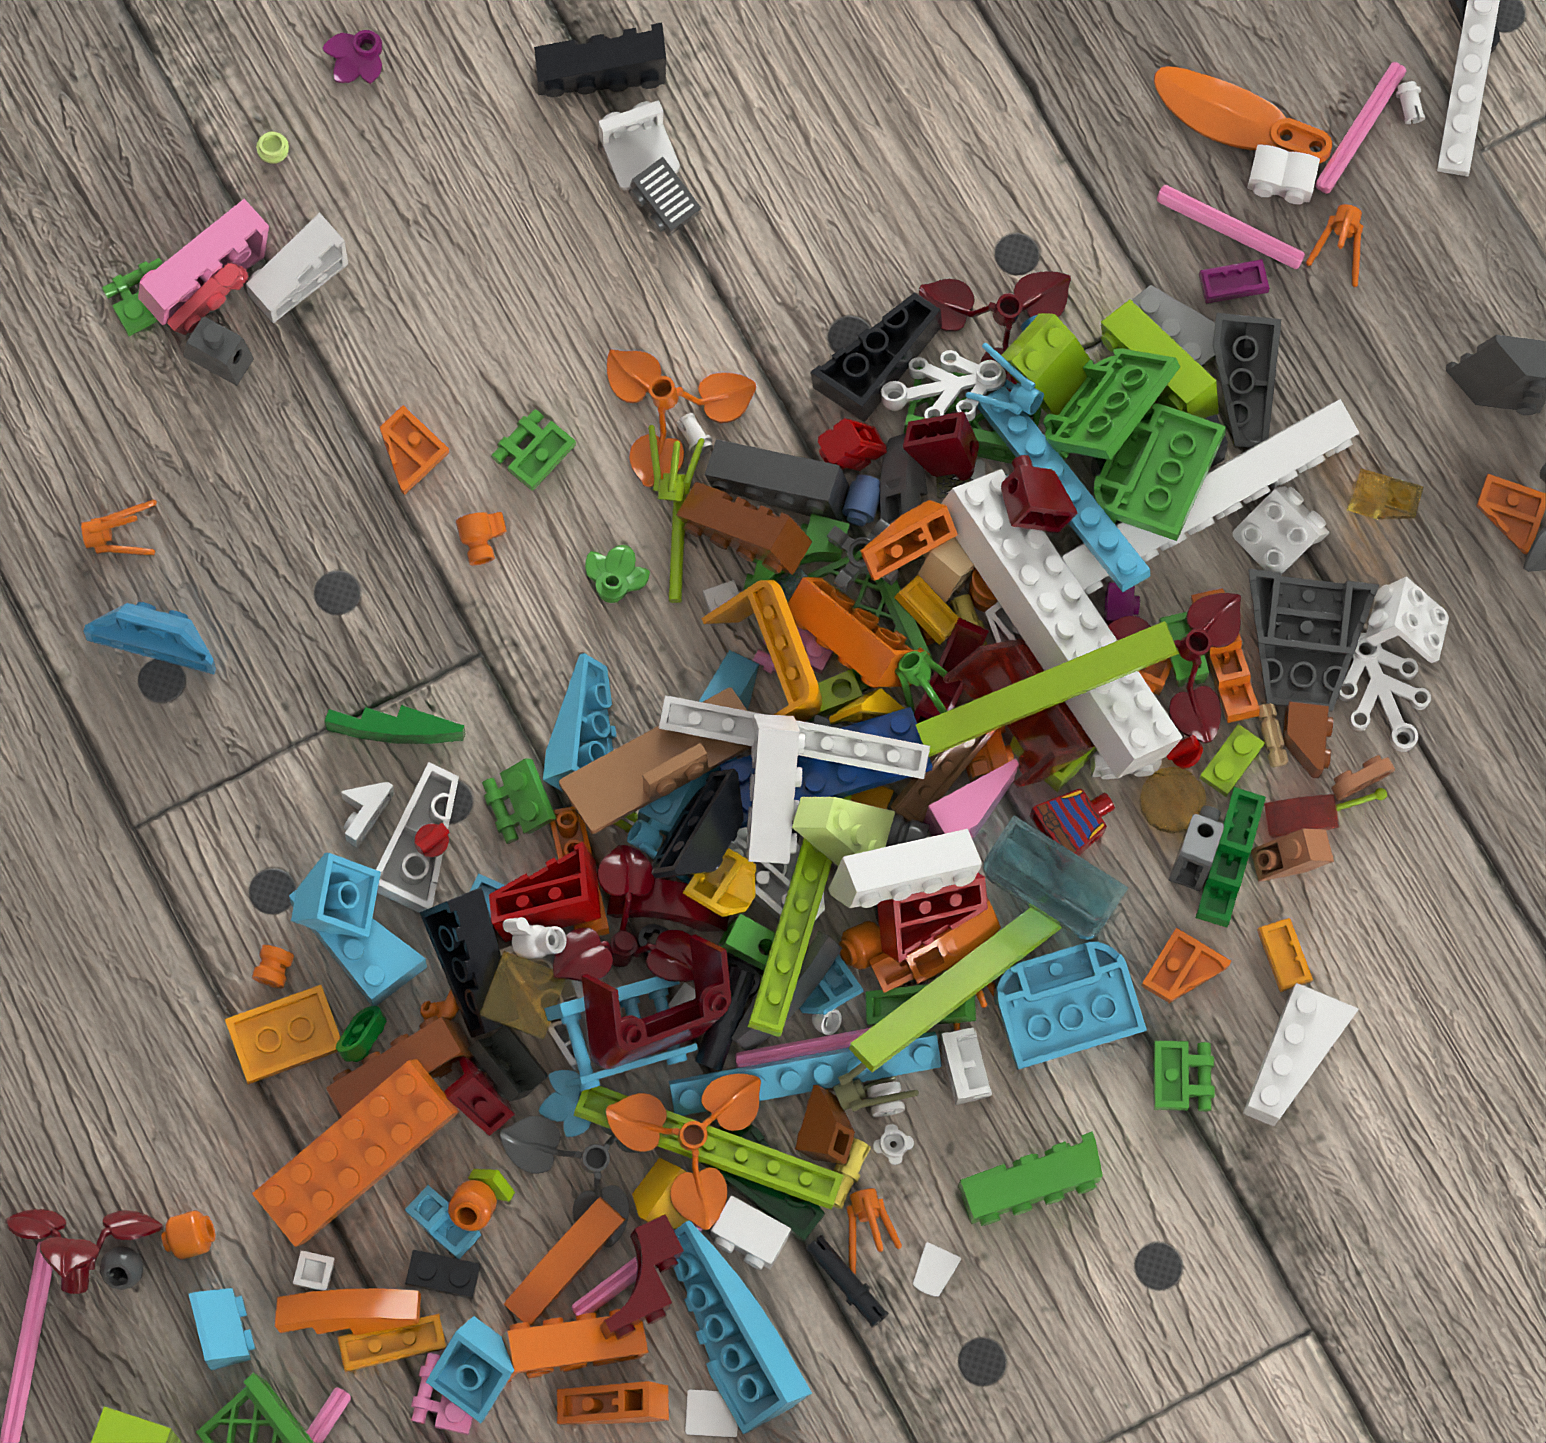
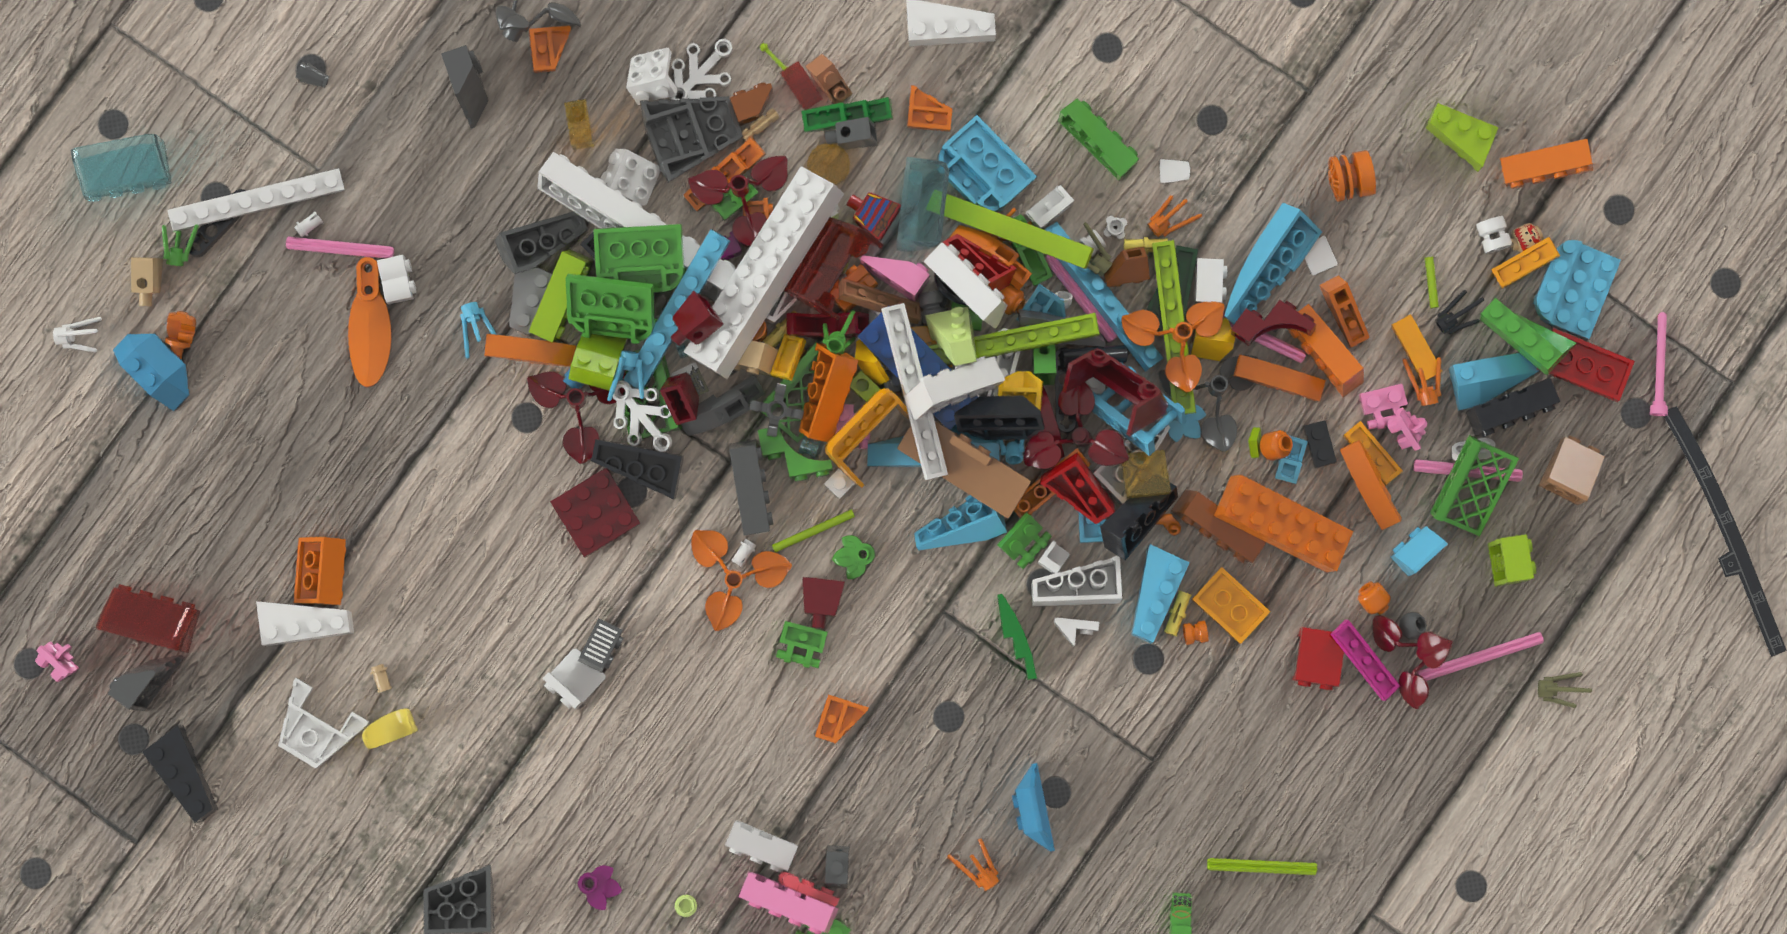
camera: 110 degrees left, 10 degrees up
medium azure slope [291,853,381,938] -> none
white plate [293,1250,335,1291] -> none
green plate [336,1006,387,1062] -> none
red plate [415,823,450,858] -> none
medium azure slope [426,1316,514,1423] -> none
dark red panel [444,1055,515,1136] -> none
orange piece [456,512,507,566] -> none
pearl dark grey bracket [468,1025,548,1102] -> none
white piece [503,917,567,959] -> none
black wedge [534,22,666,97] -> none
lime plant [648,425,705,502] -> none
dark orange wedge [676,482,812,575] -> none
black pin [806,1235,889,1328] -> none
red brick [817,418,887,471] -> none
medium blue brick [842,475,880,526] -> none
orange slope [860,500,958,581] -> none
lime tile [916,621,1179,757] -> none
bright green plate [1153,1041,1215,1112] -> none
bright pink axle [1157,185,1305,269] -> none
red plate [1166,735,1203,769] -> none
magenta plate [1199,259,1270,304] -> none
lime plate [1199,724,1265,797] -> none
light orange plate [1257,918,1313,992] -> none
orange plant [1306,204,1364,287] -> none
nougat plate [1331,755,1395,801] -> none
none -> medium azure plant [460,302,497,358]
none -> orange slope [484,334,577,367]
none -> dark red plate [550,468,641,558]
none -> dark red torso [803,577,845,629]
none -> white panel [1038,540,1070,574]
none -> light yellow pin [1164,591,1192,637]
none -> red panel [1293,627,1344,691]
none -> dark pink tile [1330,620,1400,701]
none -> bright pink hips [1388,407,1427,451]

